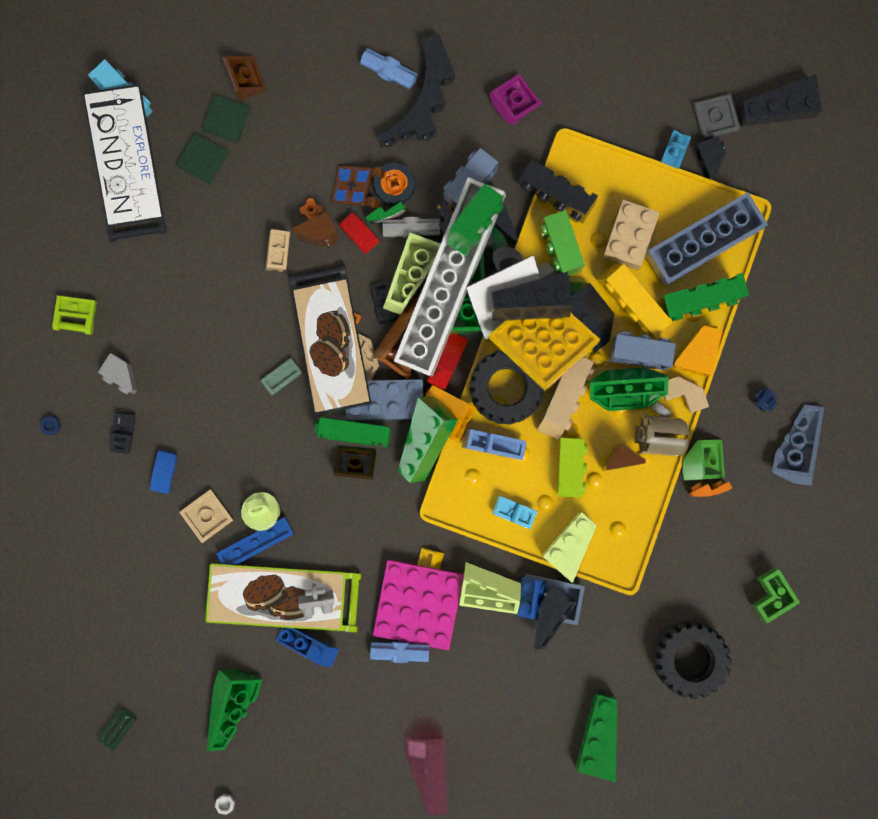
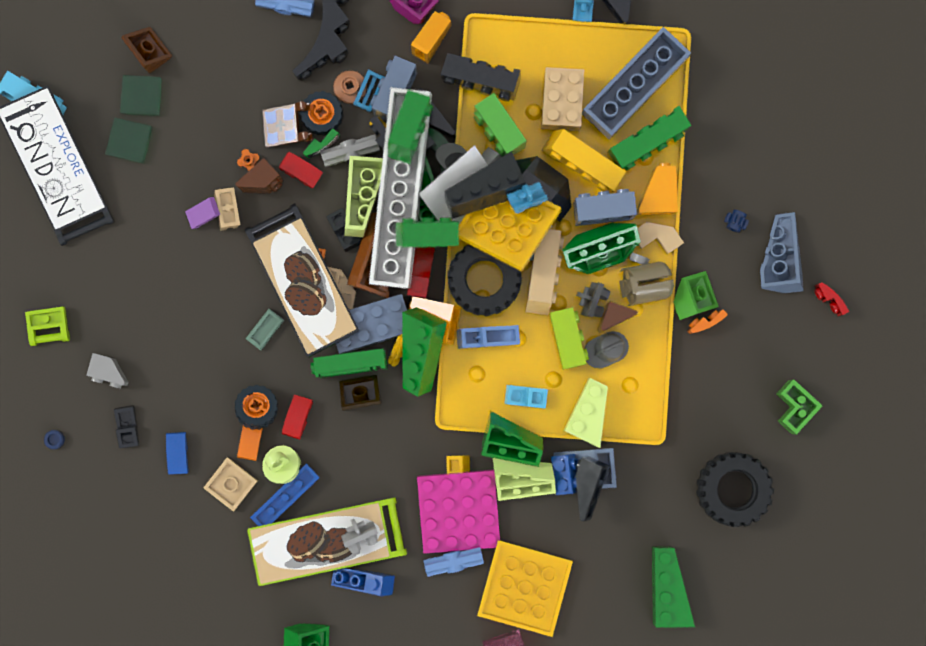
camera: 15 degrees left, 0 degrees up
none -> medium lavender tile [185,197,220,229]
none -> black wheel [235,385,278,430]
none -> orange slope [237,425,263,461]
none -> red slope [282,395,313,440]
none -> nougat piece [333,70,367,104]
none -> dark azure tile [353,69,385,112]
none -> yellow axle [388,334,403,367]
none -> green wedge [396,217,459,248]
none -> light orange slope [411,11,451,64]
none -> yellow plate [477,540,573,637]
none -> green wedge [482,411,543,467]
none -> dark azure hips [507,182,548,214]
none -> dark grey hips [576,282,610,317]
none -> dark grey piece [584,331,629,368]
none -> red slope [814,282,849,316]

